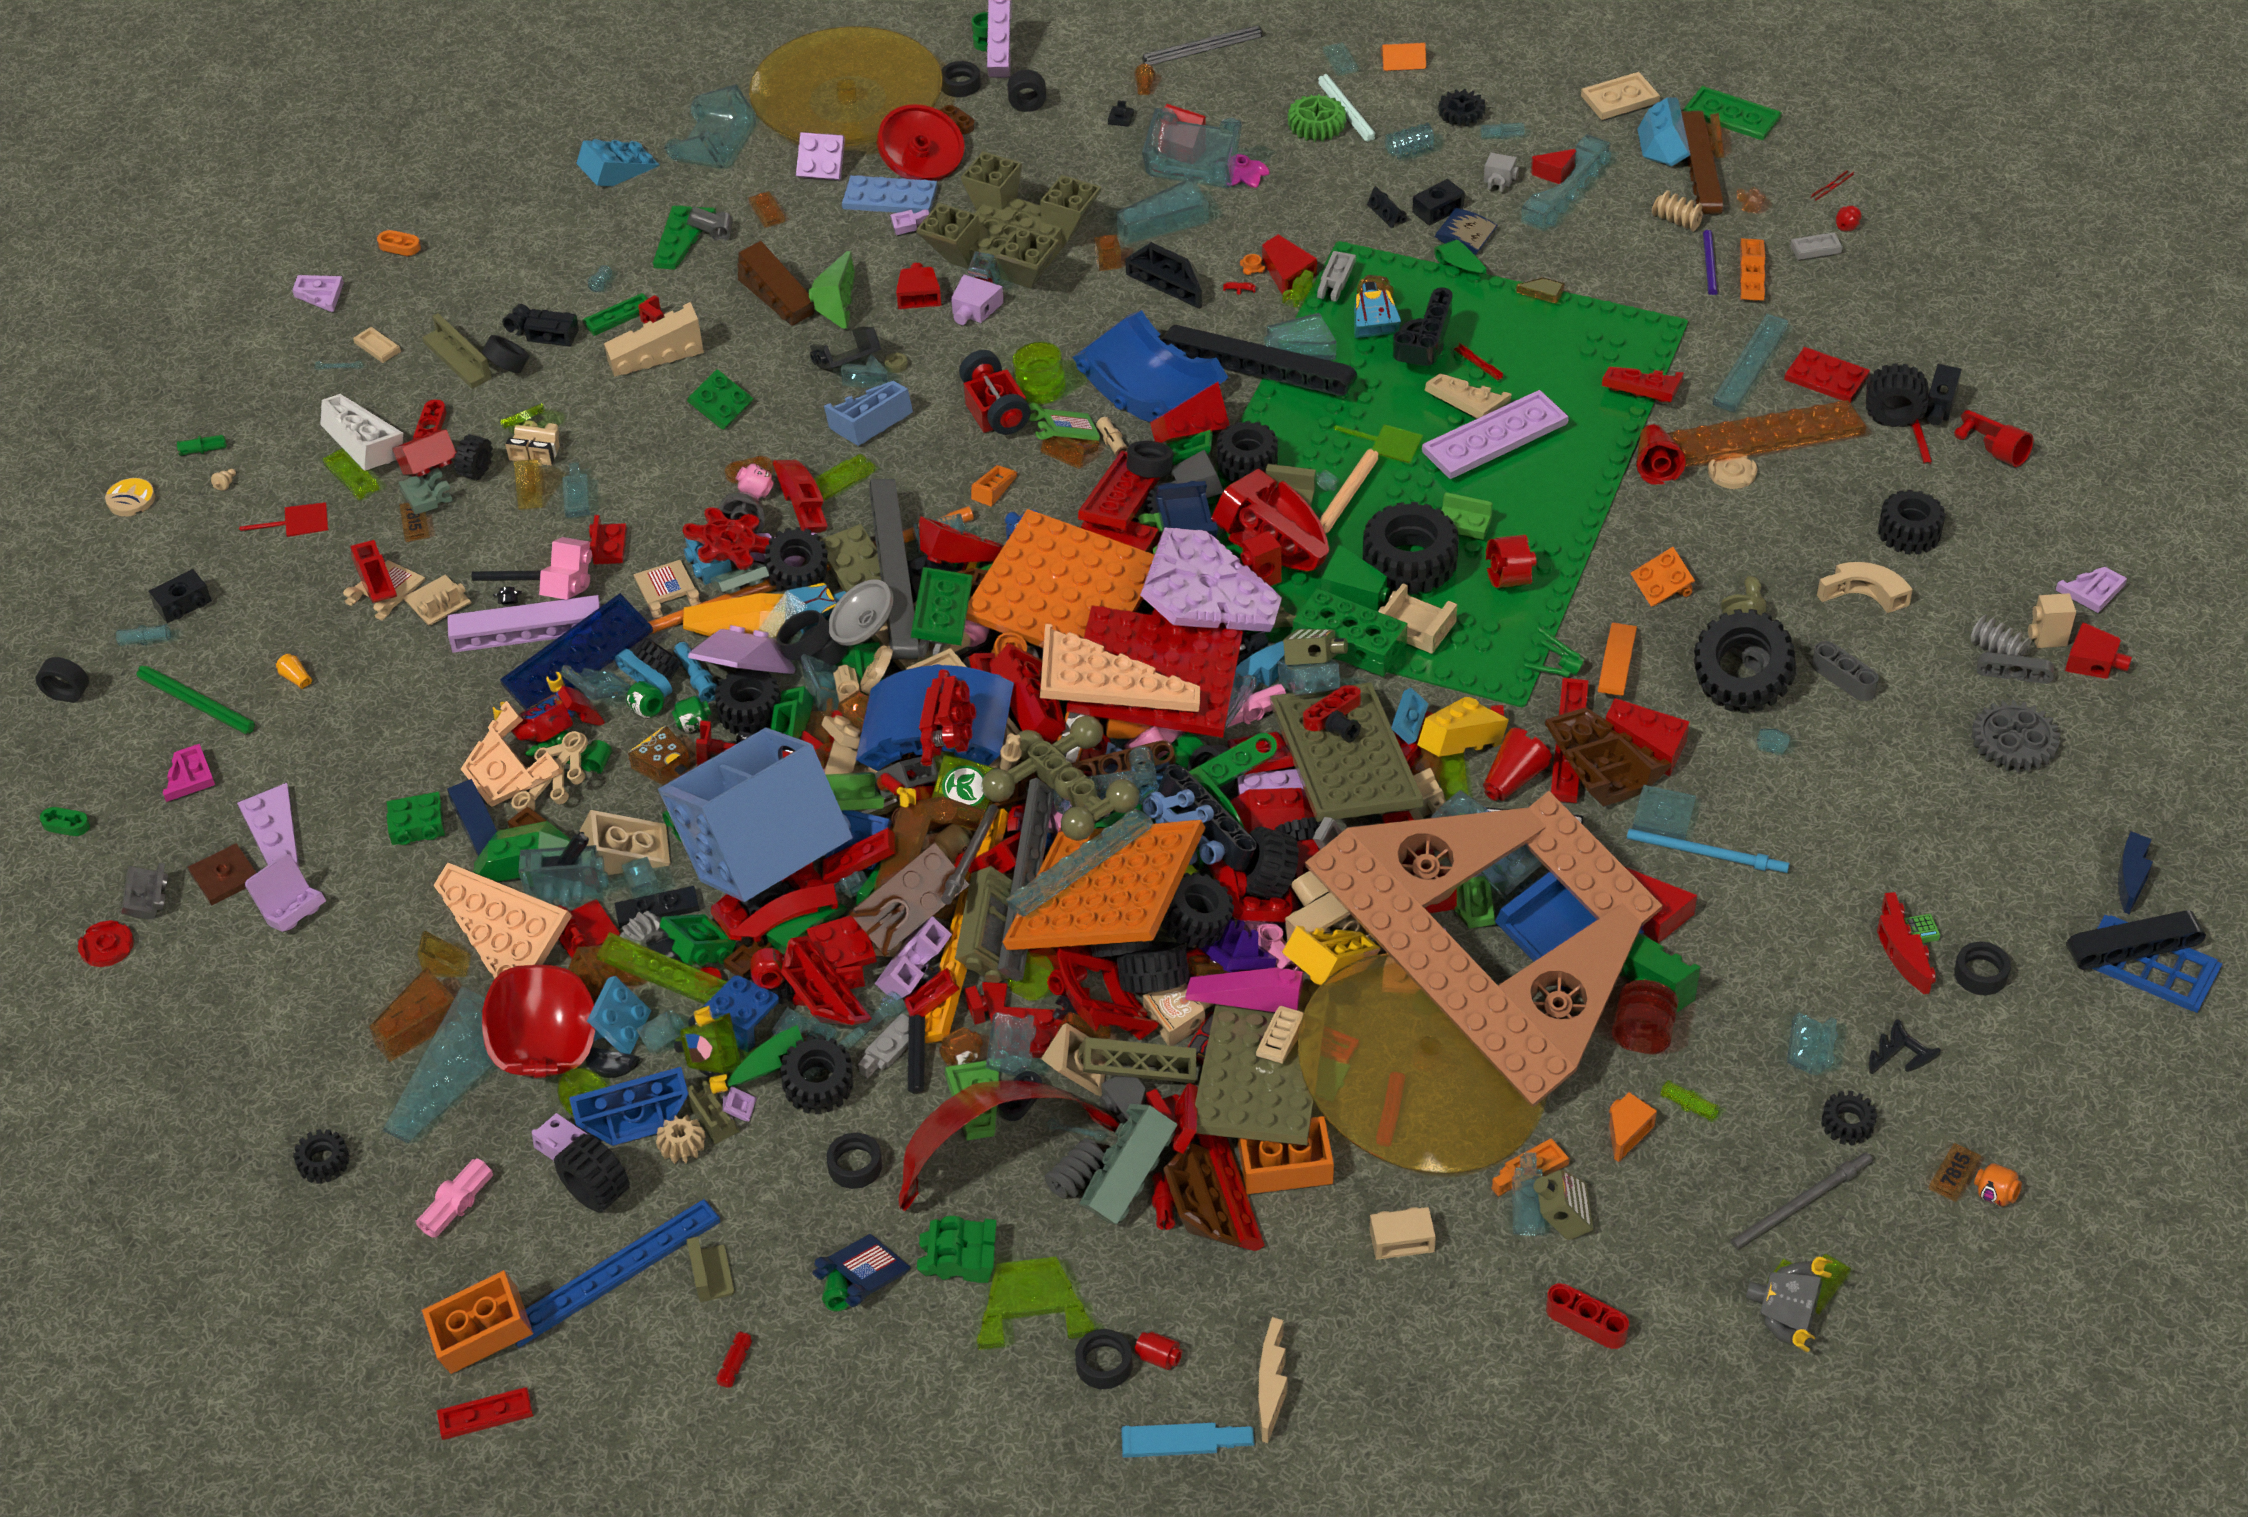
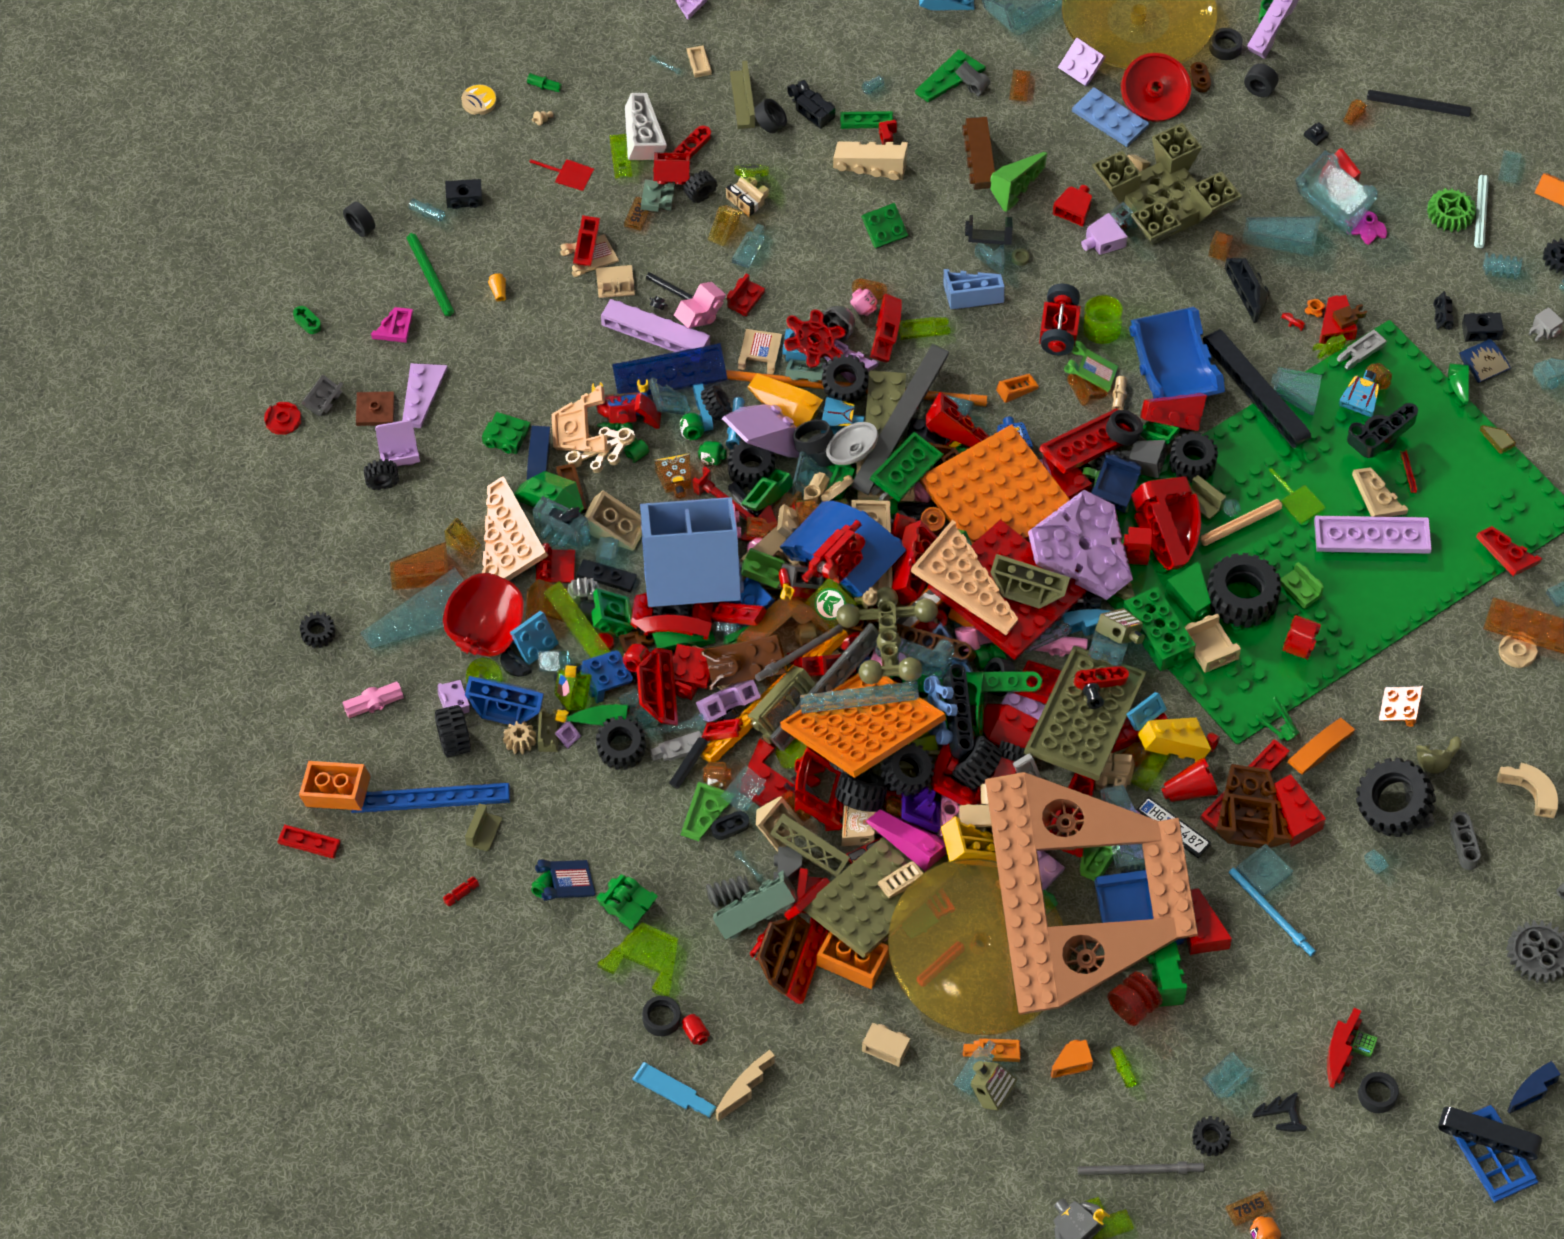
camera: 30 degrees right, 10 degrees up
clear light blue tile [758,590,807,639] -> none
black tyre [826,1132,883,1189] -> none
lavender plate [890,210,930,235] -> none
red piece [898,1080,1119,1212] -> none
red plate [965,985,988,1025] -> none
red beam [1546,1283,1629,1349] -> none
red cone [1636,424,1686,485] -> none
none -> black tyre [363,459,399,490]
none -> olive wedge [990,554,1070,609]
none -> reddish brown plate [1332,304,1367,329]

